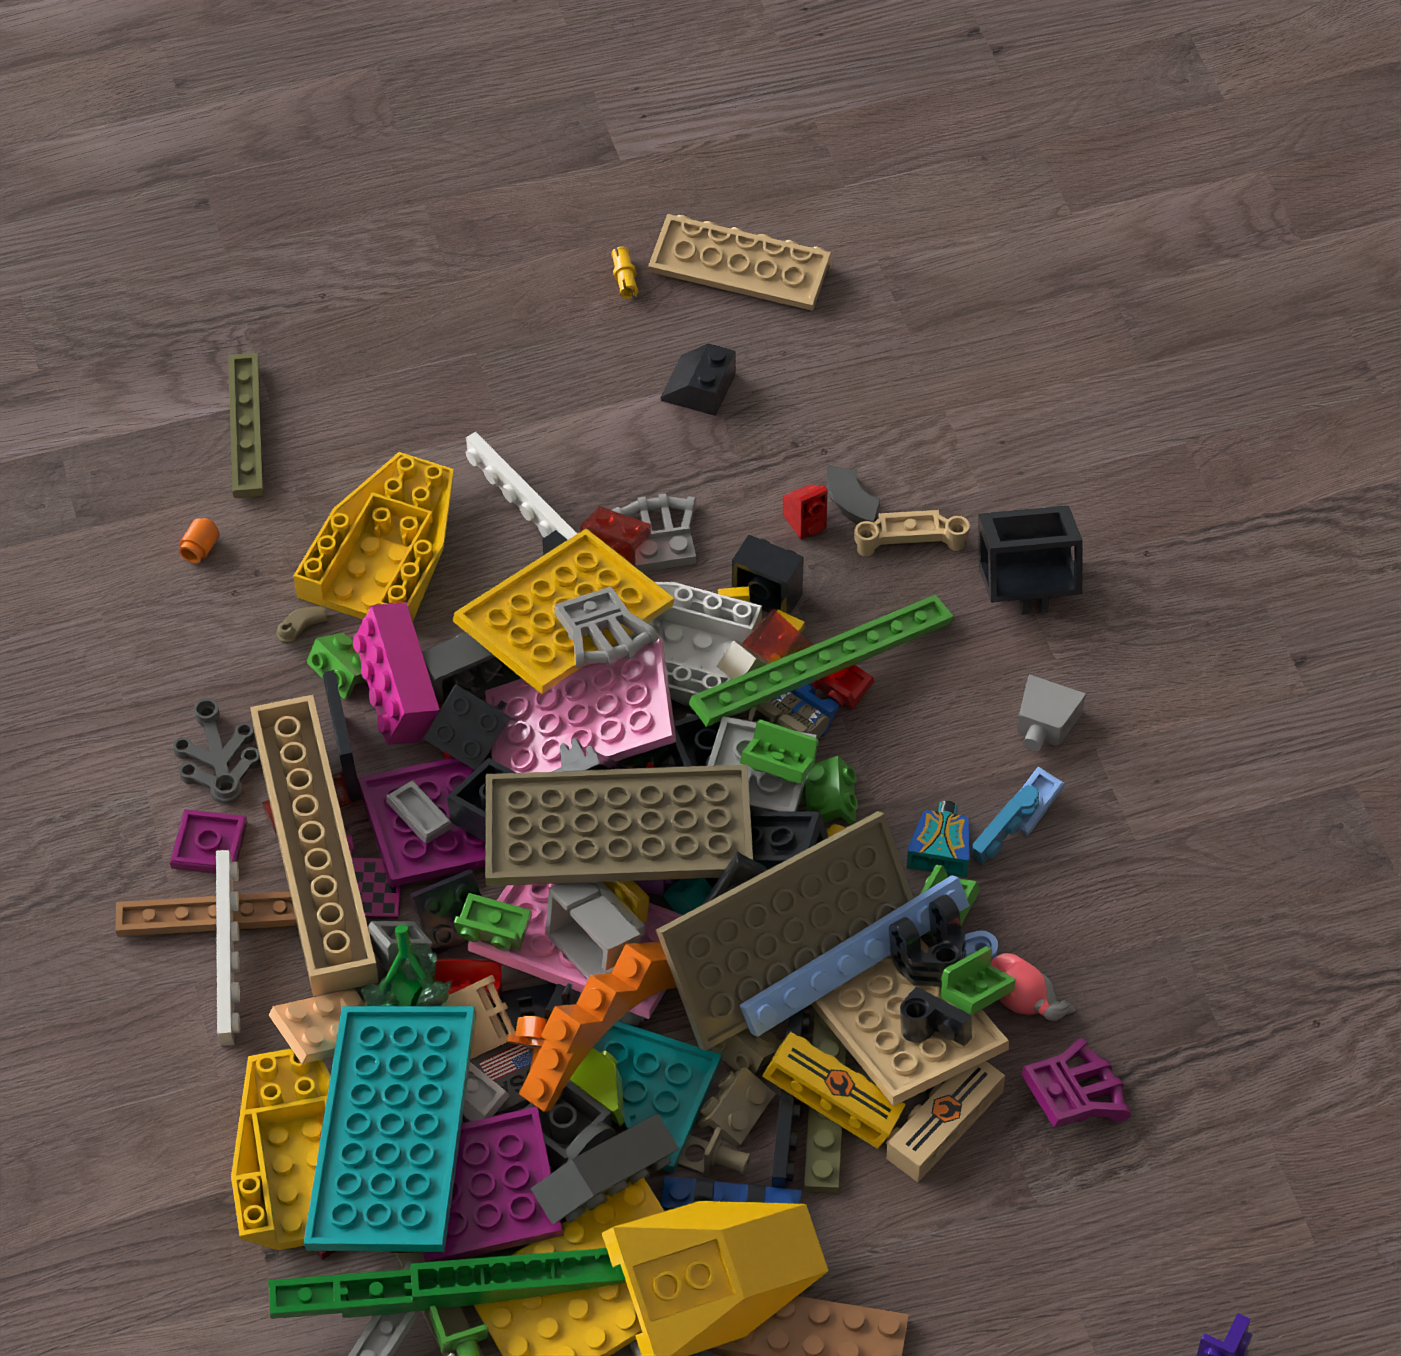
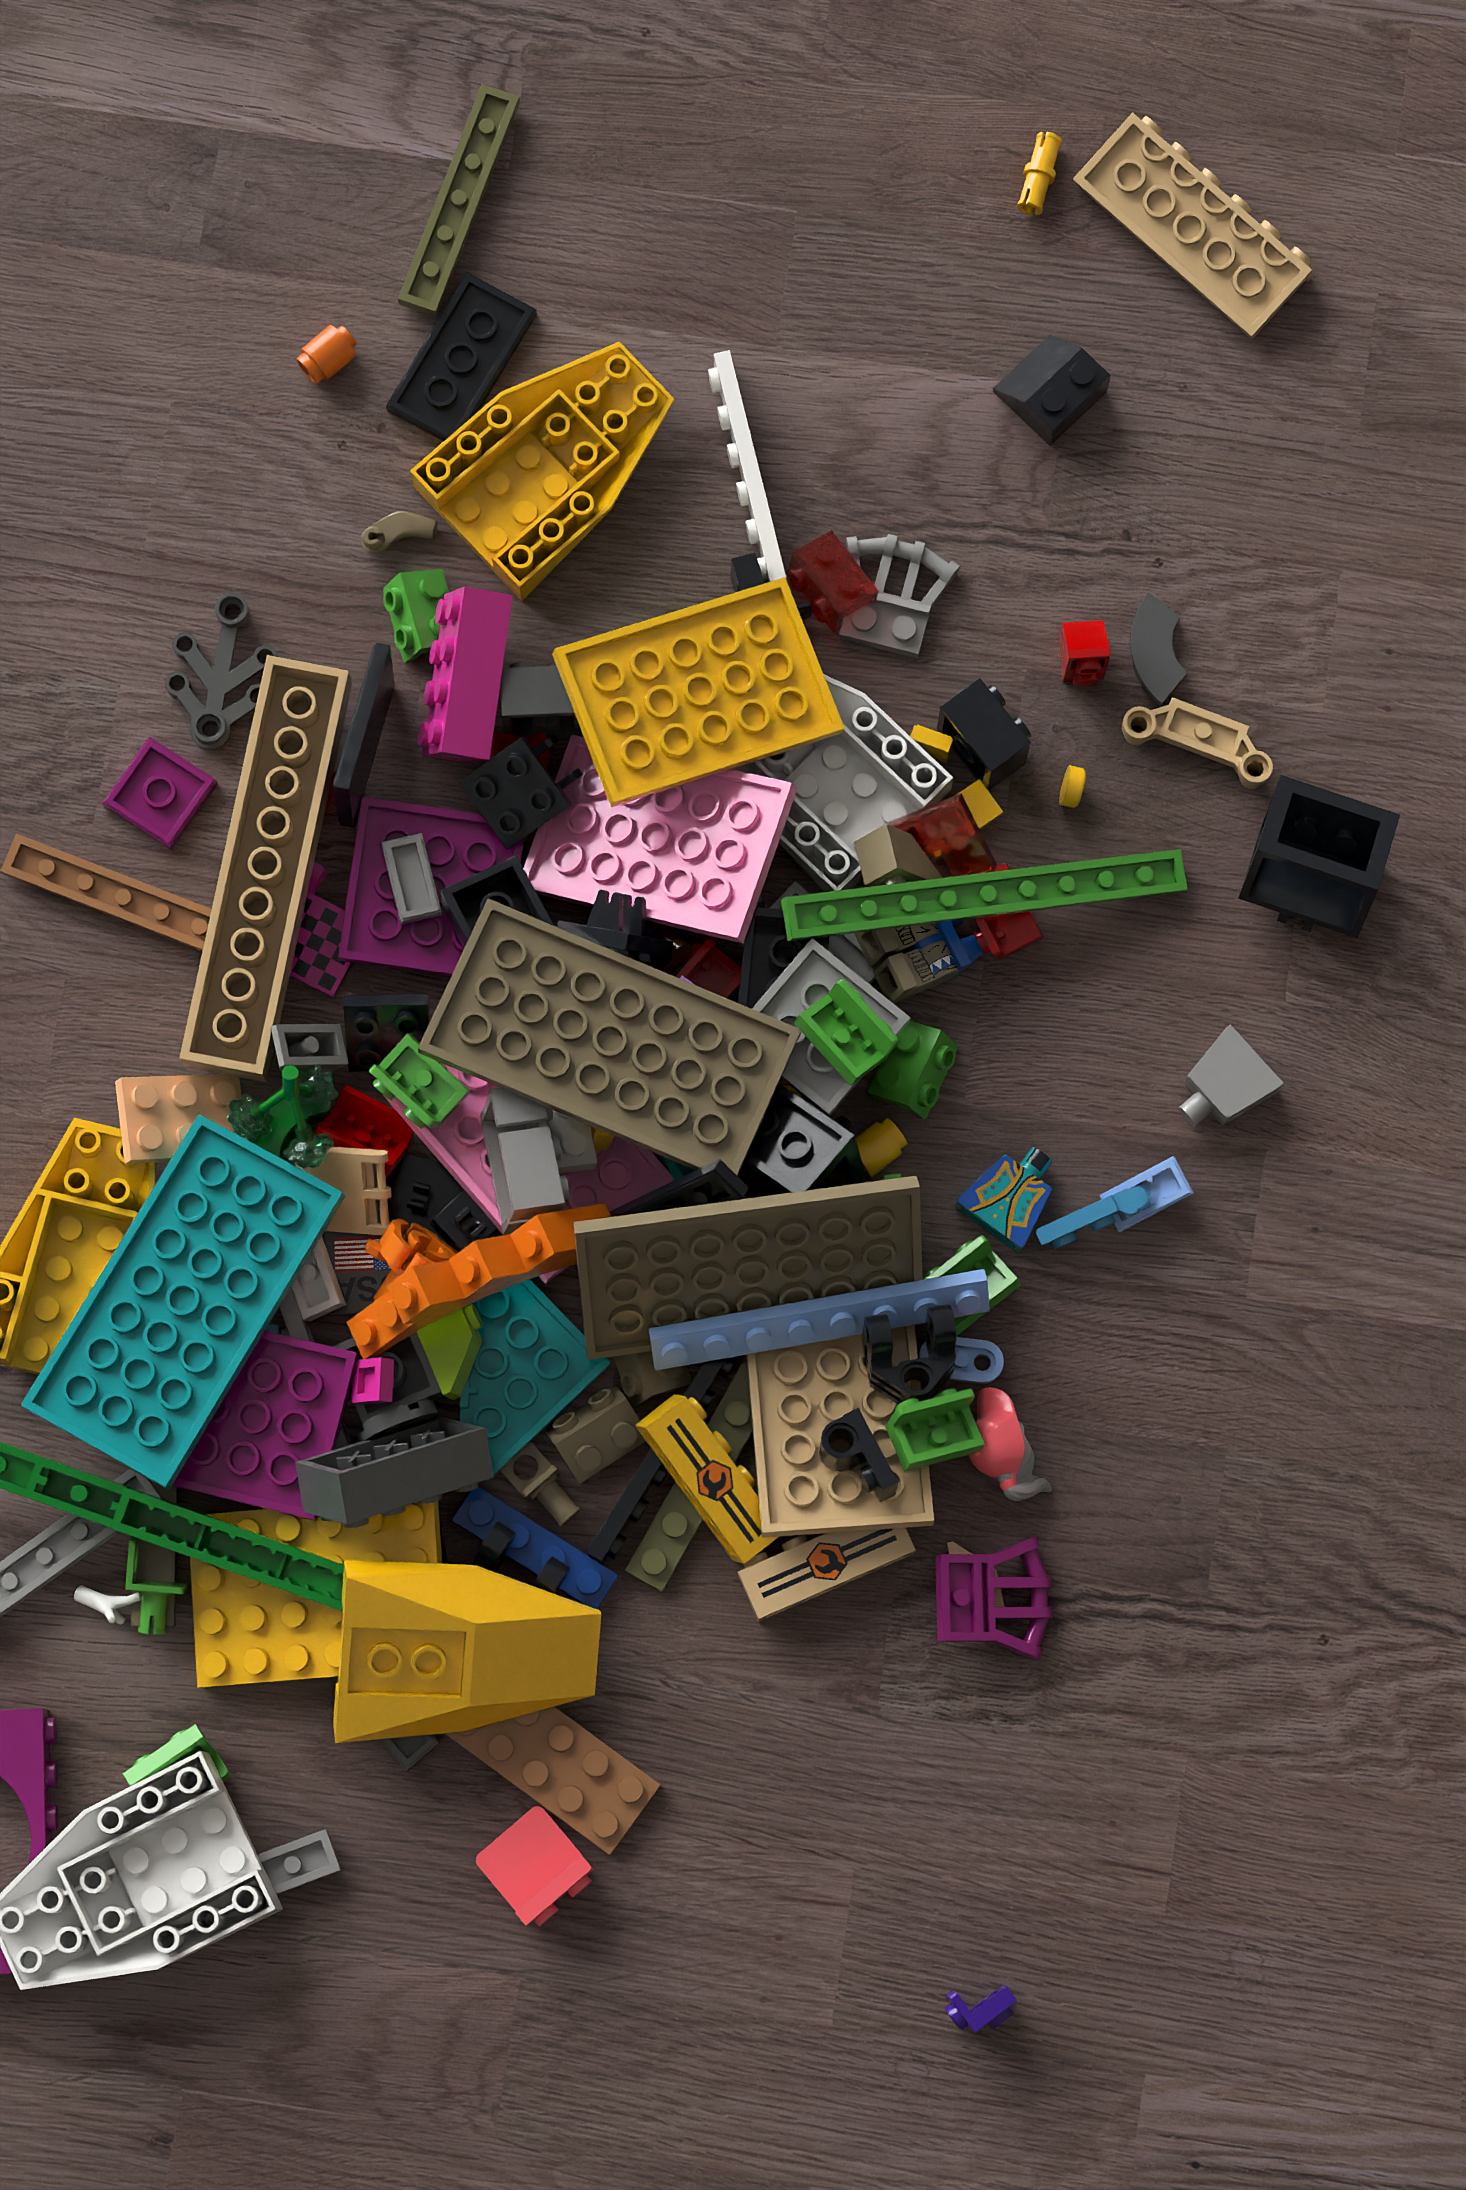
camera: 25 degrees right, 25 degrees up
white plate [216,850,240,1046] -> none
light grey plate [554,587,659,668] -> none
none -> dark pink plate [351,1357,394,1405]
none -> black tile [386,272,537,441]
none -> yellow tile [1059,765,1086,808]

